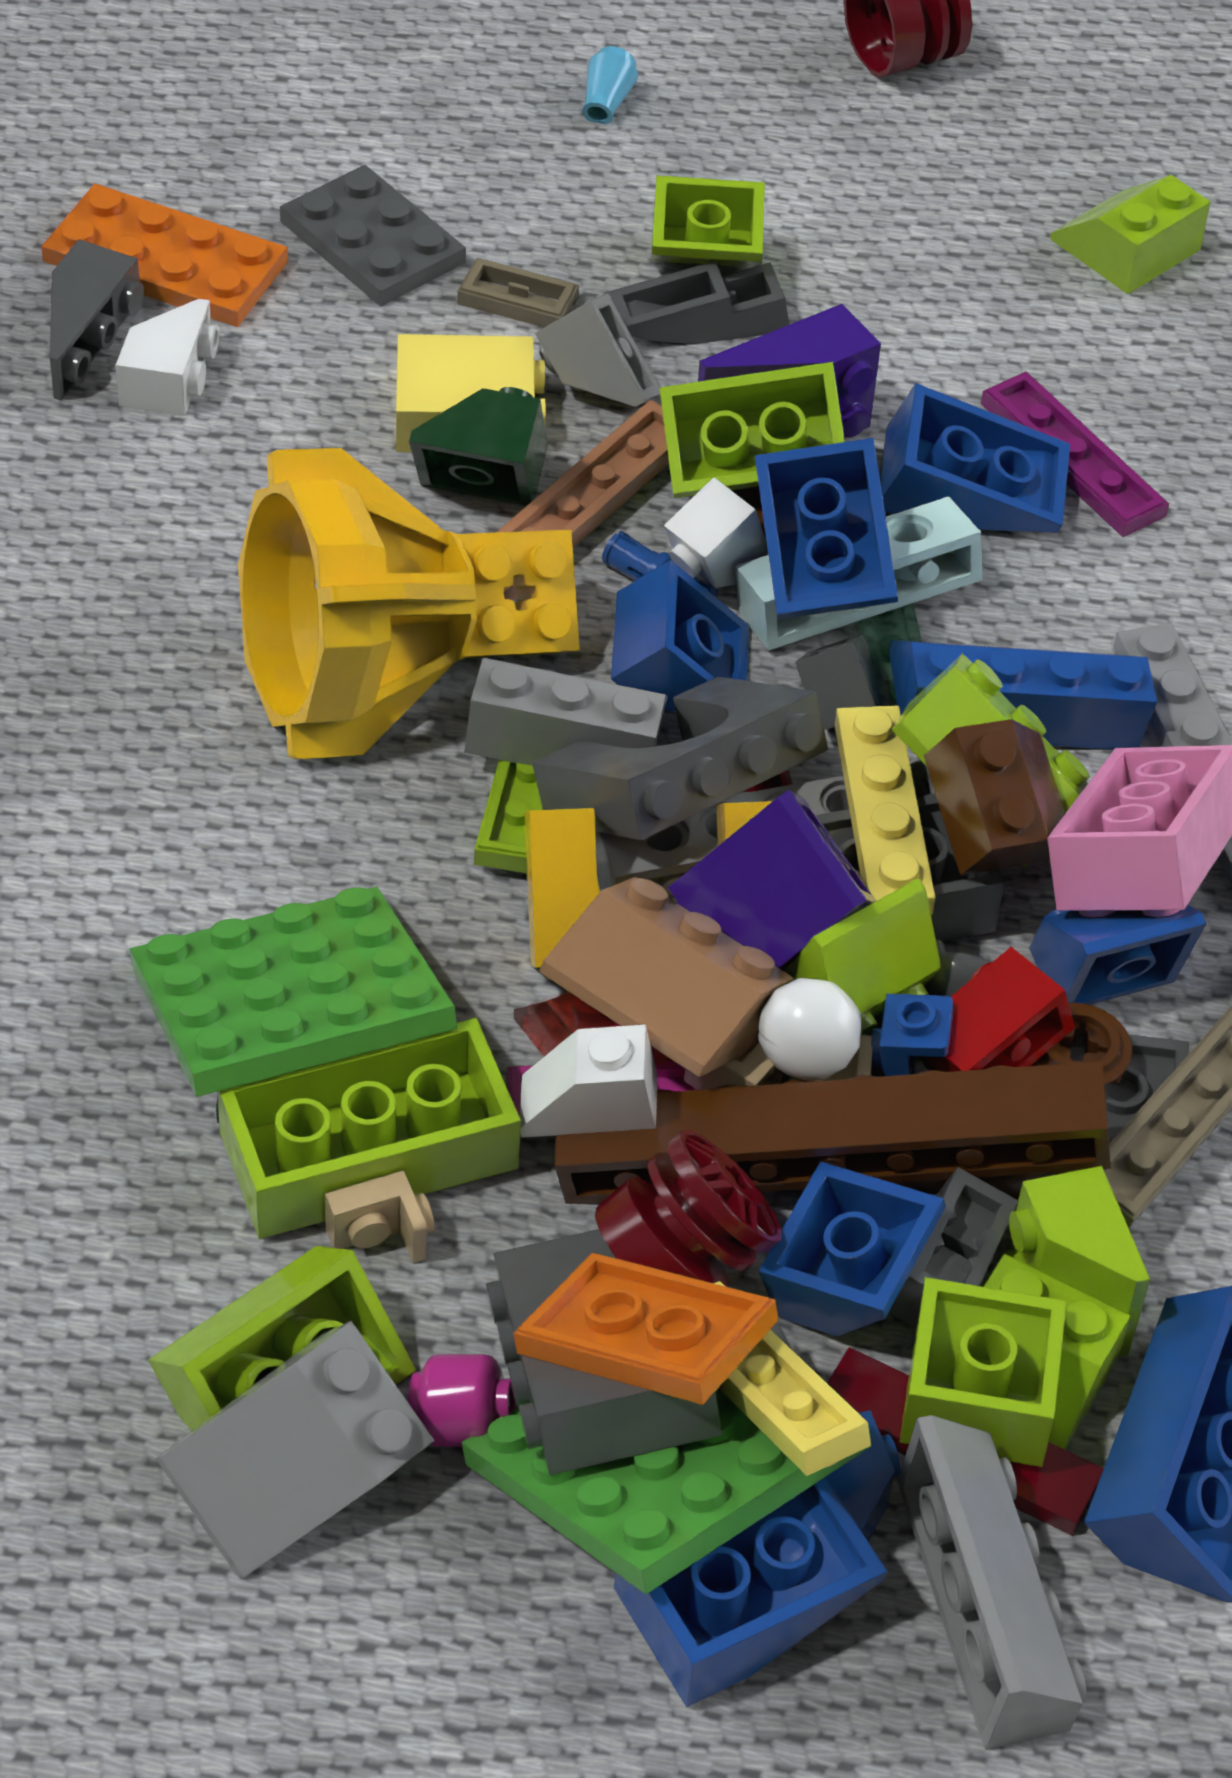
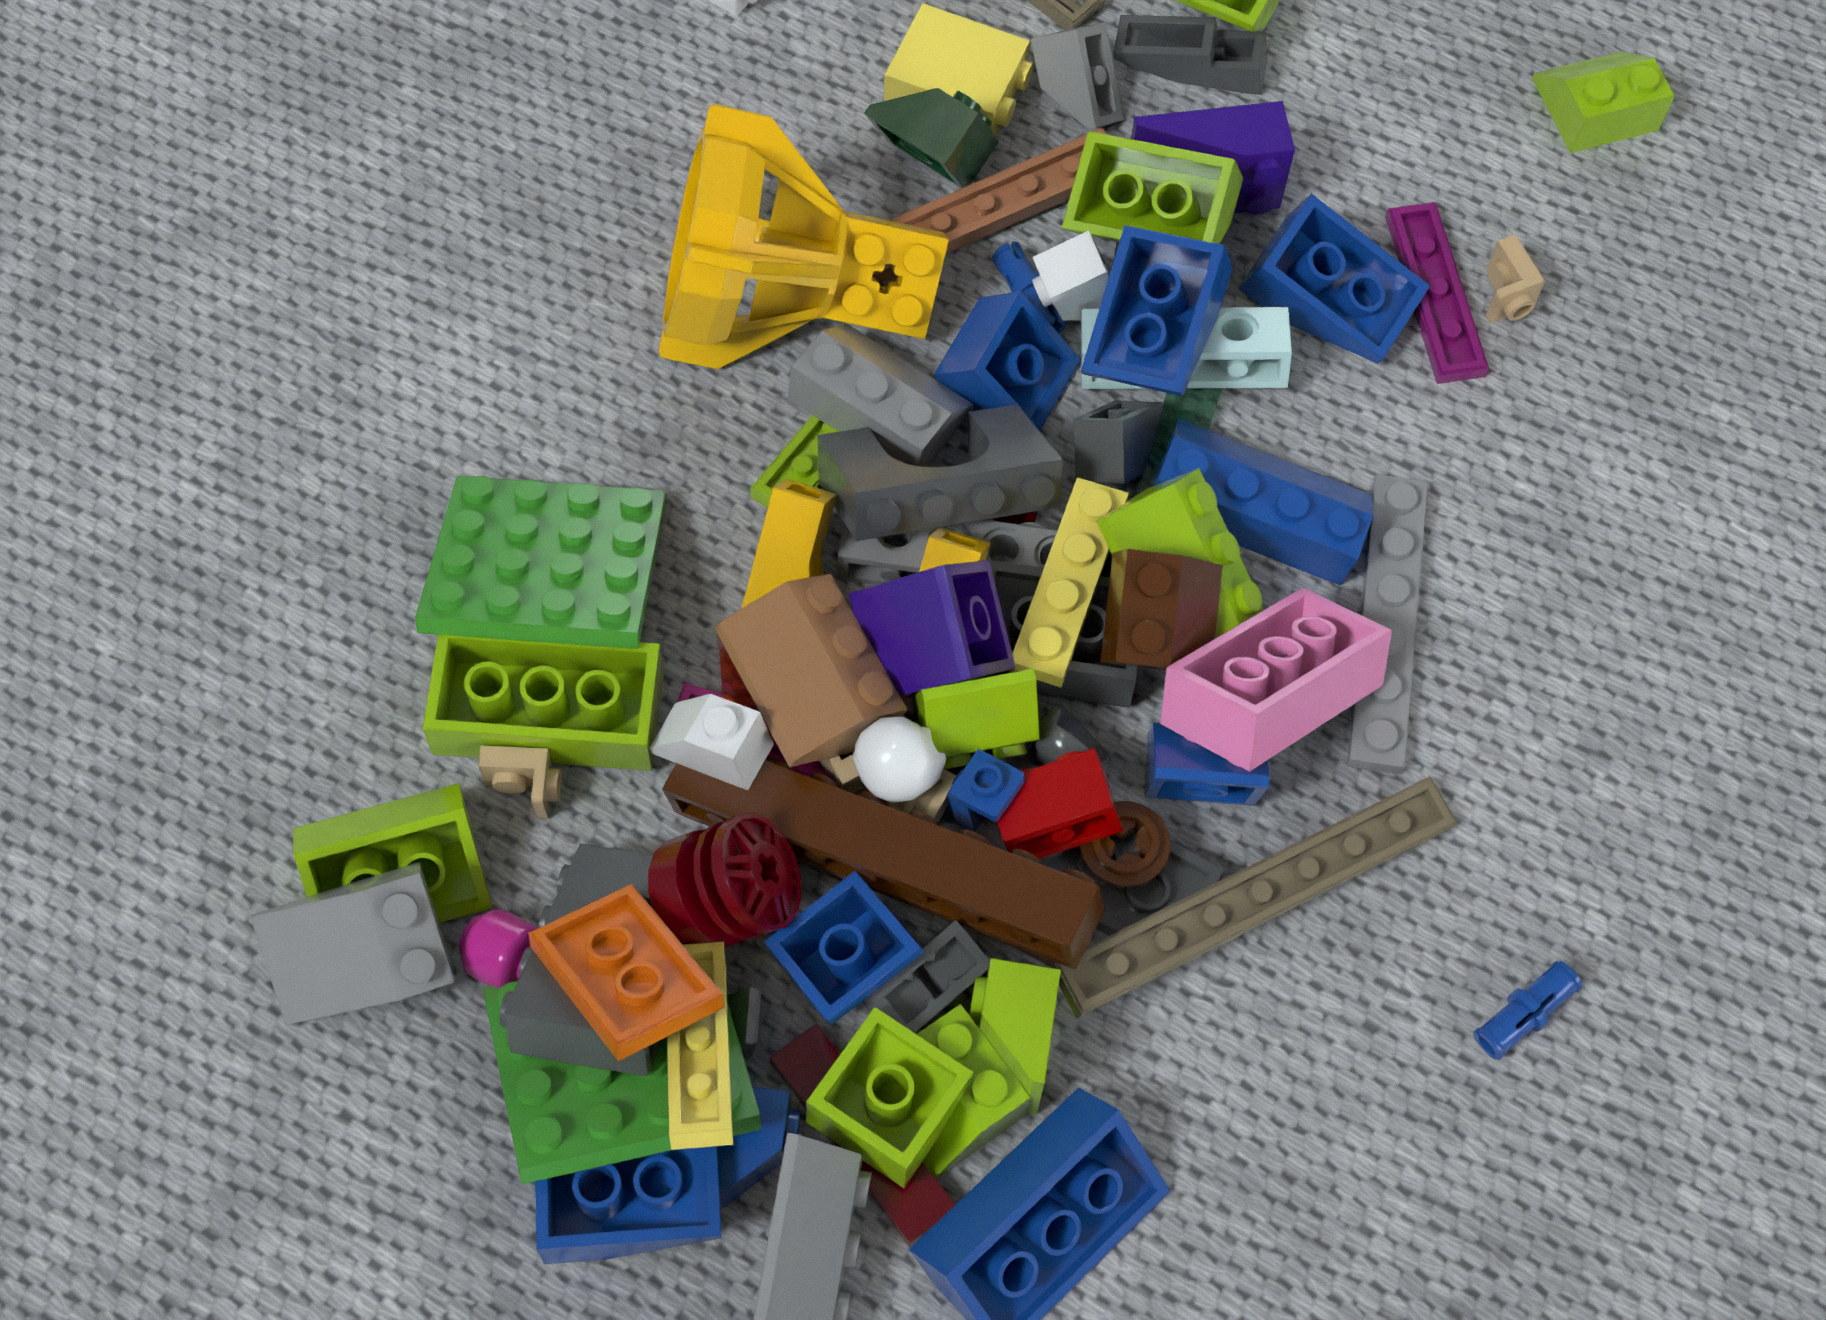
camera: 25 degrees right, 15 degrees up
none -> tan bracket [1486,234,1545,324]

